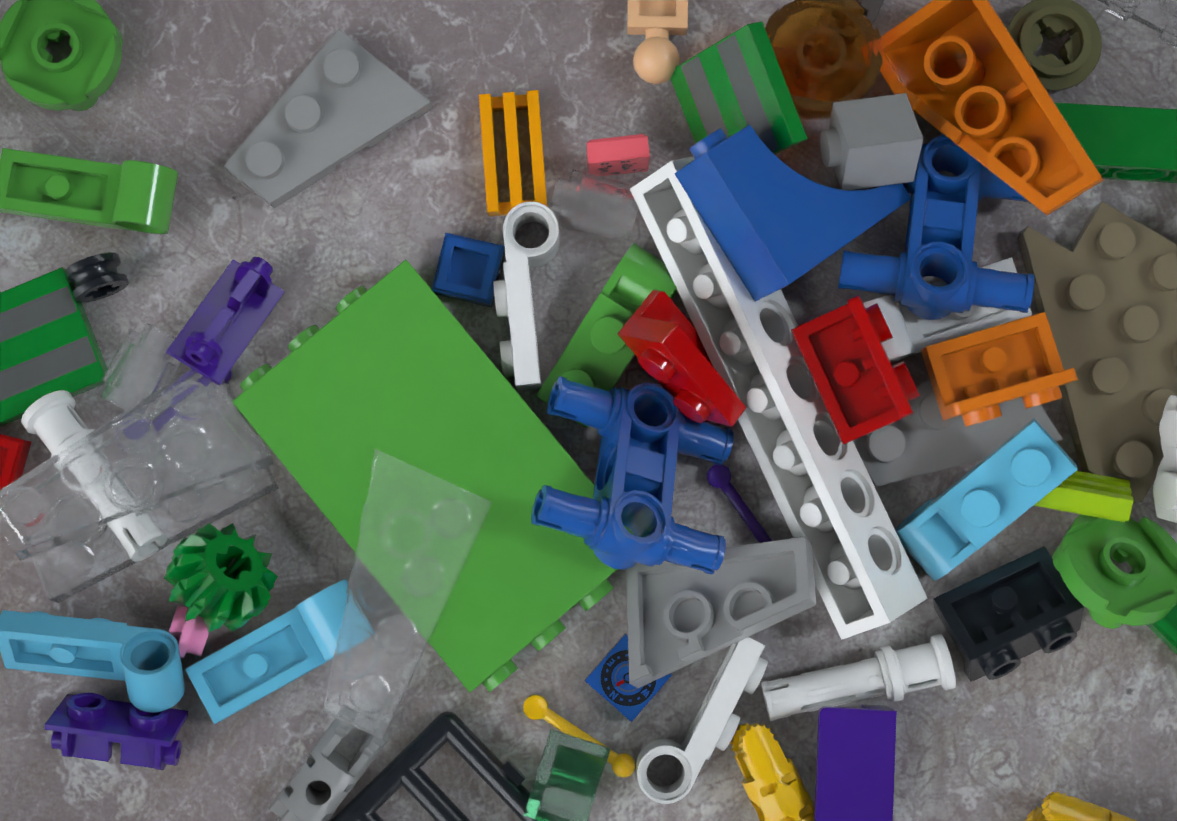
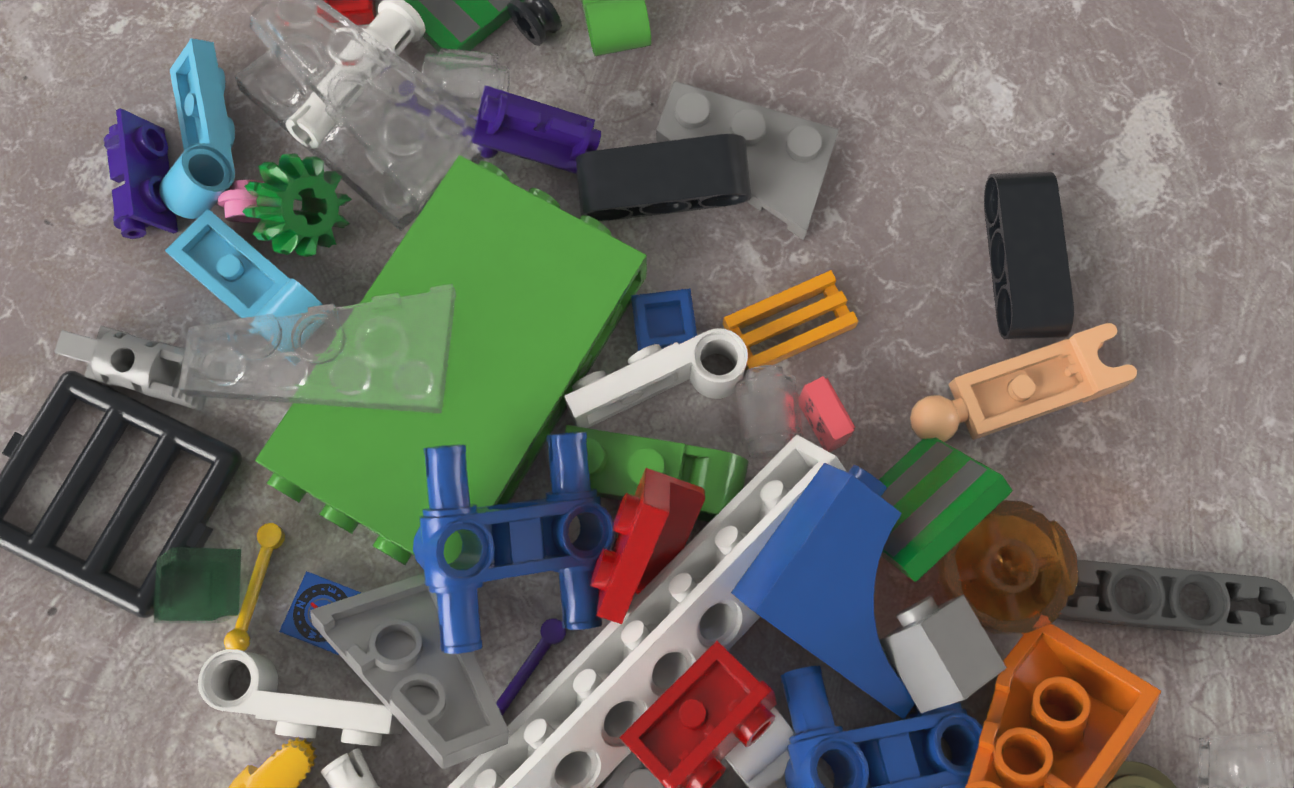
camera: 70 degrees right, 10 degrees down
none -> black beam [576,134,751,221]

